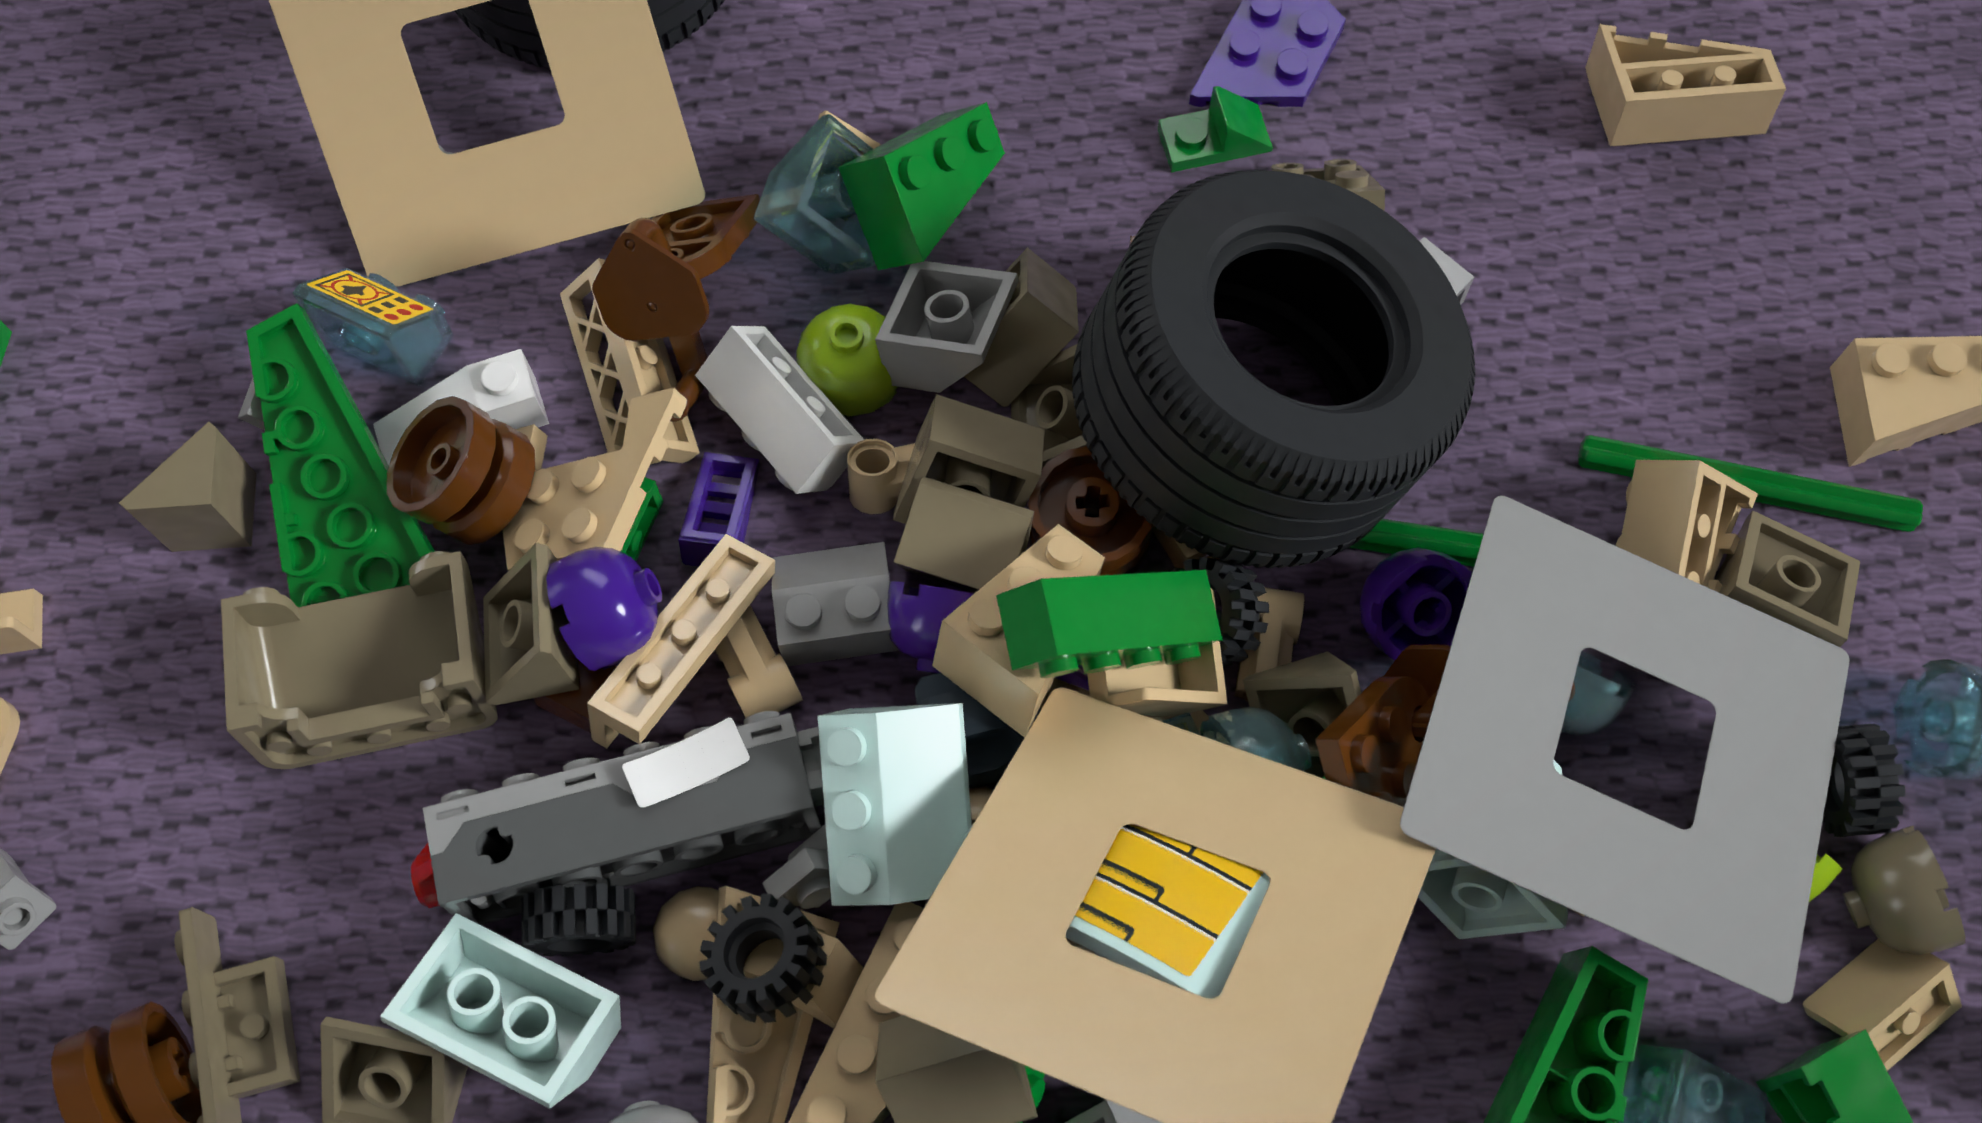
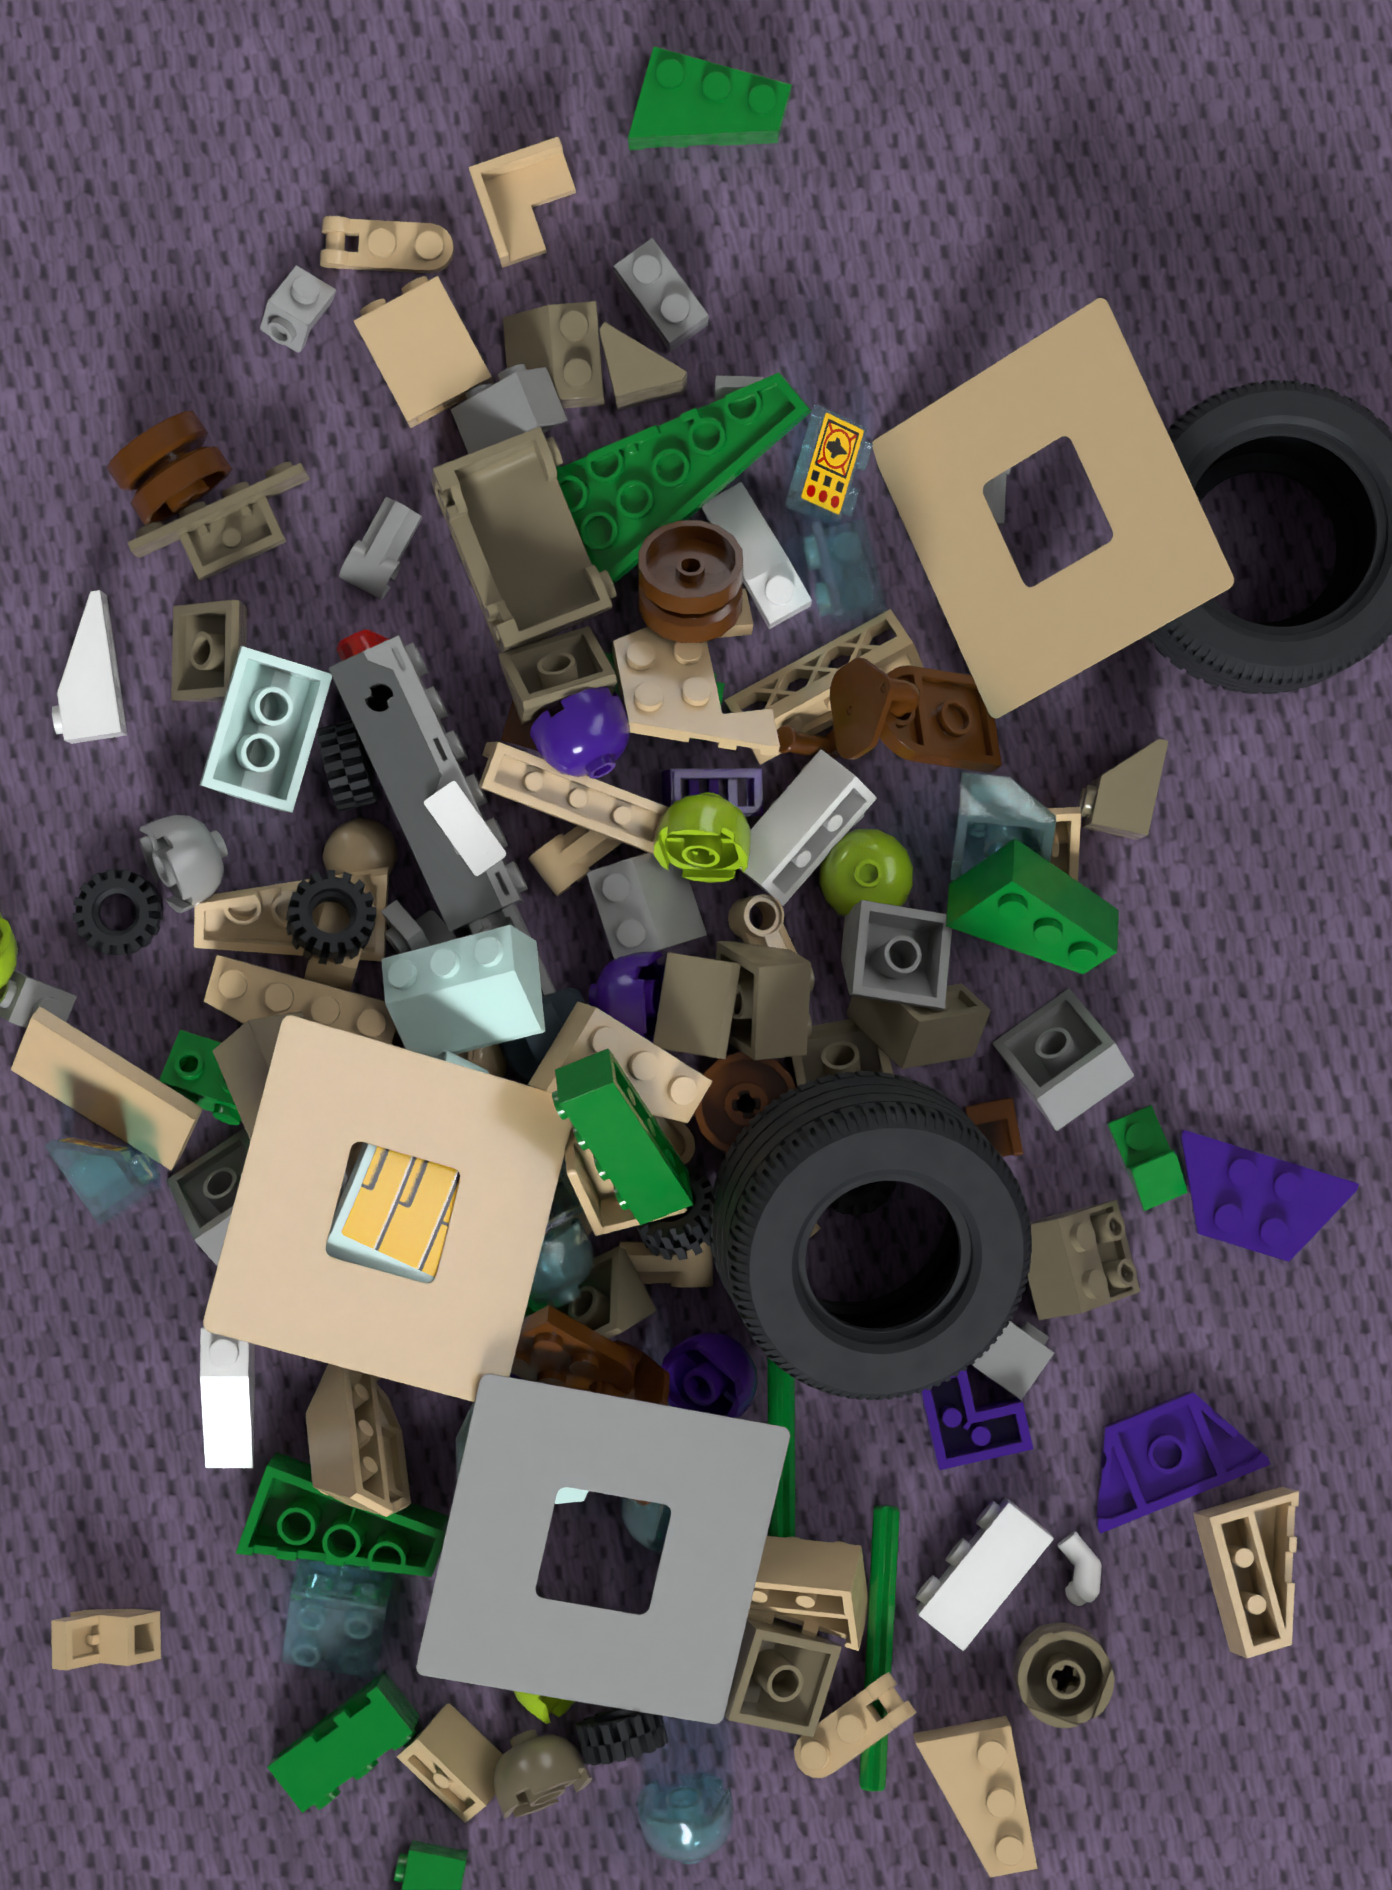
camera: 80 degrees right, 20 degrees up
none -> tan wedge [306,1364,411,1517]
none -> light grey piece [339,497,423,600]
none -> tan panel [354,276,494,428]
none -> light grey brick [451,364,567,454]
none -> dark tan slope [503,301,605,408]
none -> light grey brick [614,238,709,352]
none -> lime cylinder [654,792,751,883]
none -> tan plate [794,1672,917,1778]
none -> clear light blue bracket [802,519,887,626]
none -> white brick [916,1497,1054,1651]
none -> dark purple brick [920,1370,1033,1470]
none -> light grey slope [992,988,1134,1131]
none -> dark tan brick [1013,1622,1114,1728]
none -> white arm [1057,1531,1102,1606]
none -> dark tan slope [1077,739,1168,840]
none -> dark purple wing [1096,1390,1271,1534]

